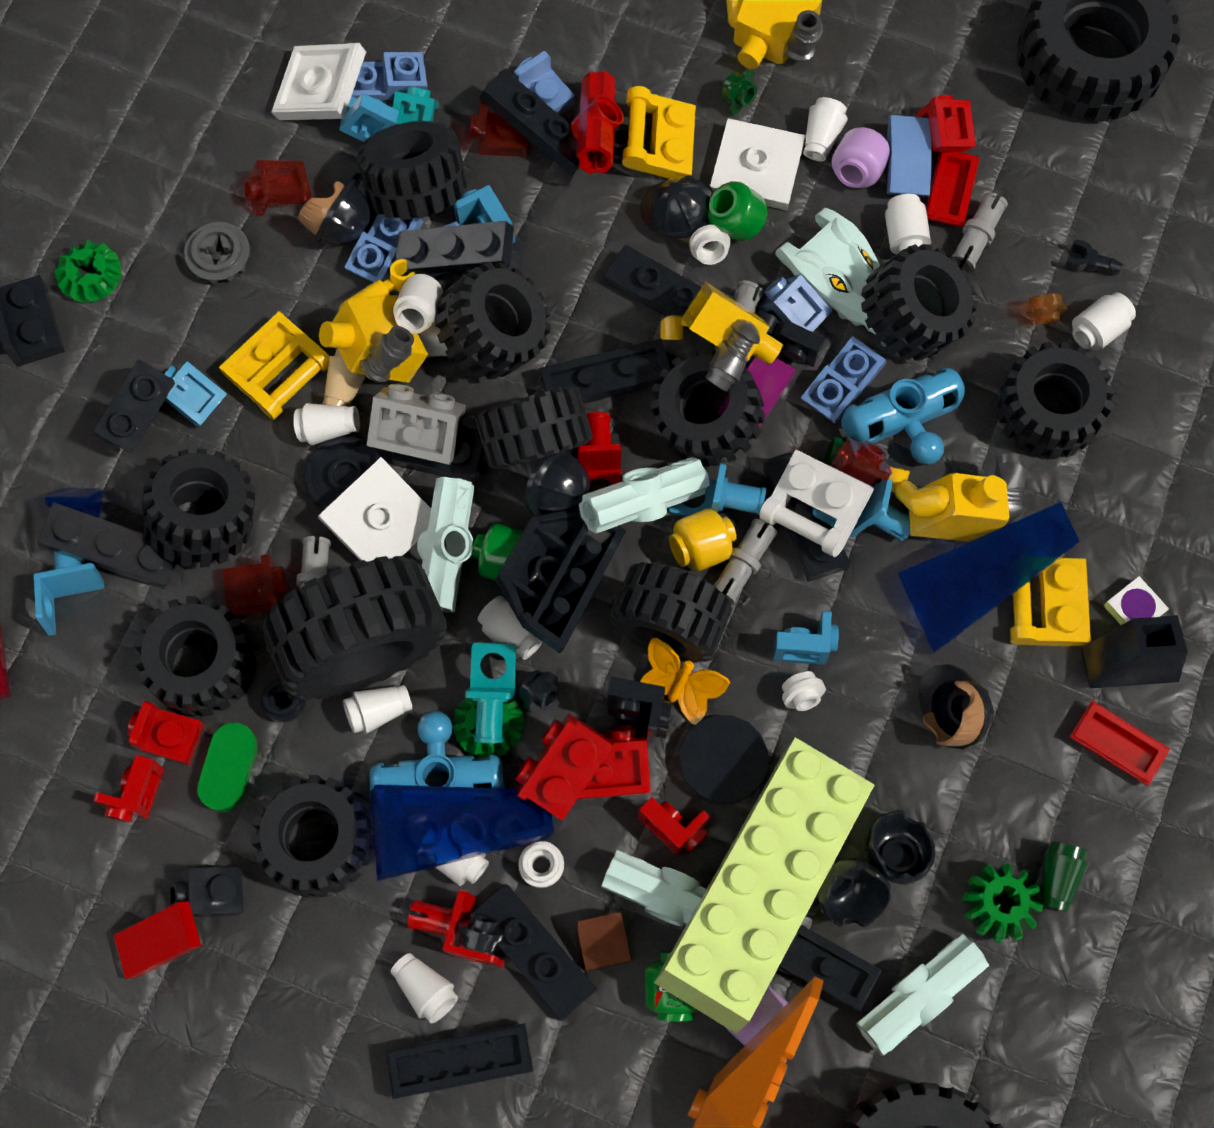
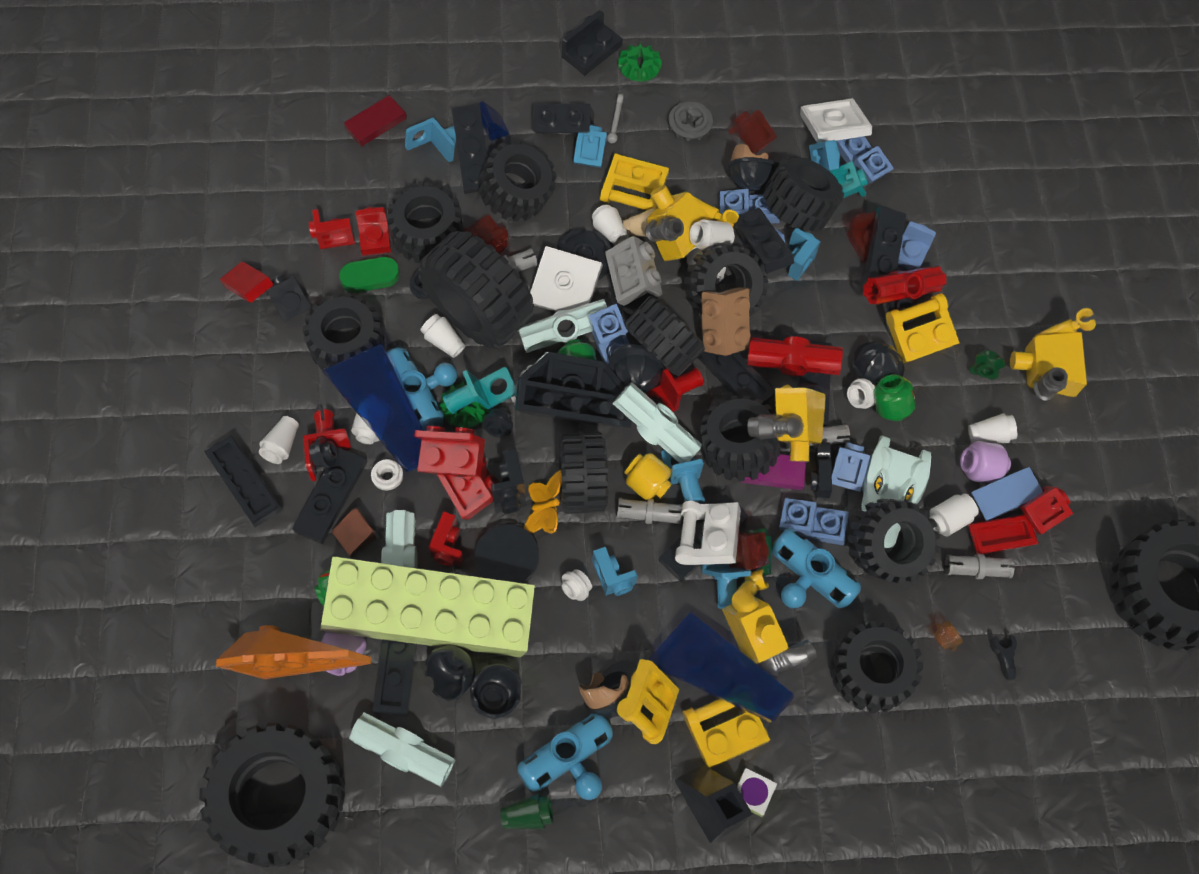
camera: 60 degrees right, 5 degrees down
white plate [710,118,806,211] -> none
green gear [961,863,1043,943] -> none
red tile [1069,701,1170,786] -> none
white brick [1072,292,1136,351] -> none
none -> dark azure piece [517,713,613,800]
none -> medium blue slope [588,304,630,368]
none -> light grey hinge [607,93,624,144]
none -> yellow plate [617,659,679,744]
none -> medium nougat bracket [702,287,751,356]
none -> red piece [748,336,843,376]

